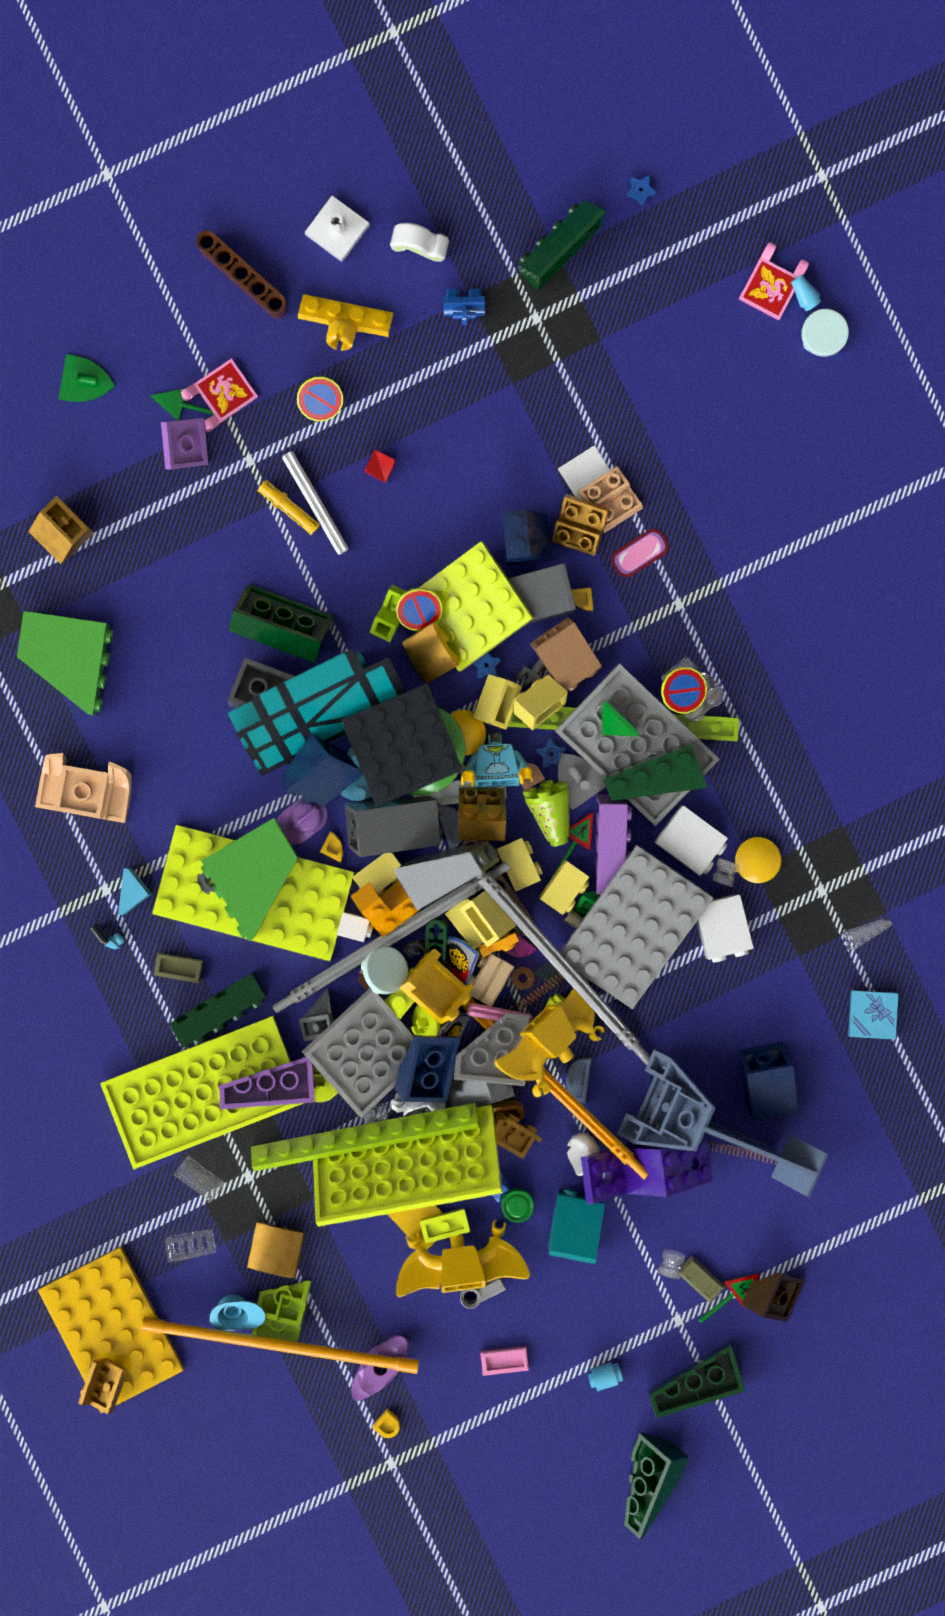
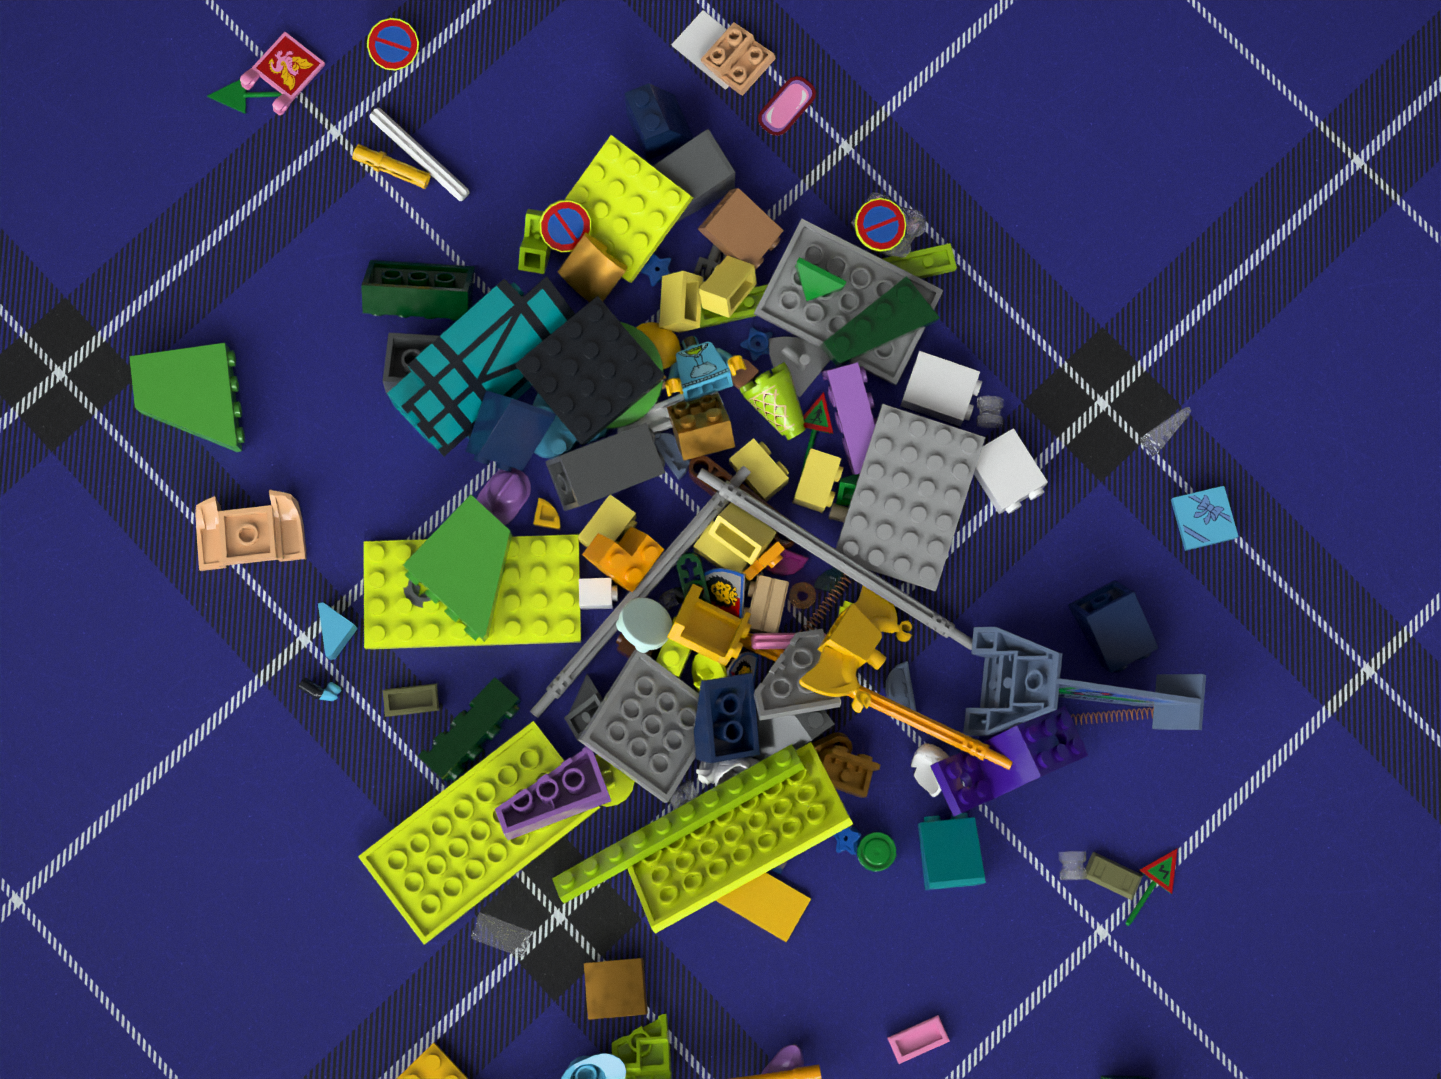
camera: 15 degrees left, 10 degrees down
pearl gold slope [28,496,94,565] -> none
green shield [58,354,115,402] -> none
medium lavender tile [161,418,208,469] -> none
clear slope [165,1229,217,1263] -> none
red slope [365,450,396,483] -> none
slope [393,841,500,910] -> none
yellow torso [396,1219,530,1297] -> none
neon yellow plate [420,1208,470,1244] -> none
light grey piece [460,1278,506,1309] -> none
pearl gold slope [551,494,610,556] -> none
yellow tile [571,587,593,611] -> none
medium azure brick [587,1362,623,1391] -> none
dark green wedge [648,1342,745,1418] -> none
yellow dish [735,837,781,883] -> none
dark brown slope [742,1272,805,1322] -> none

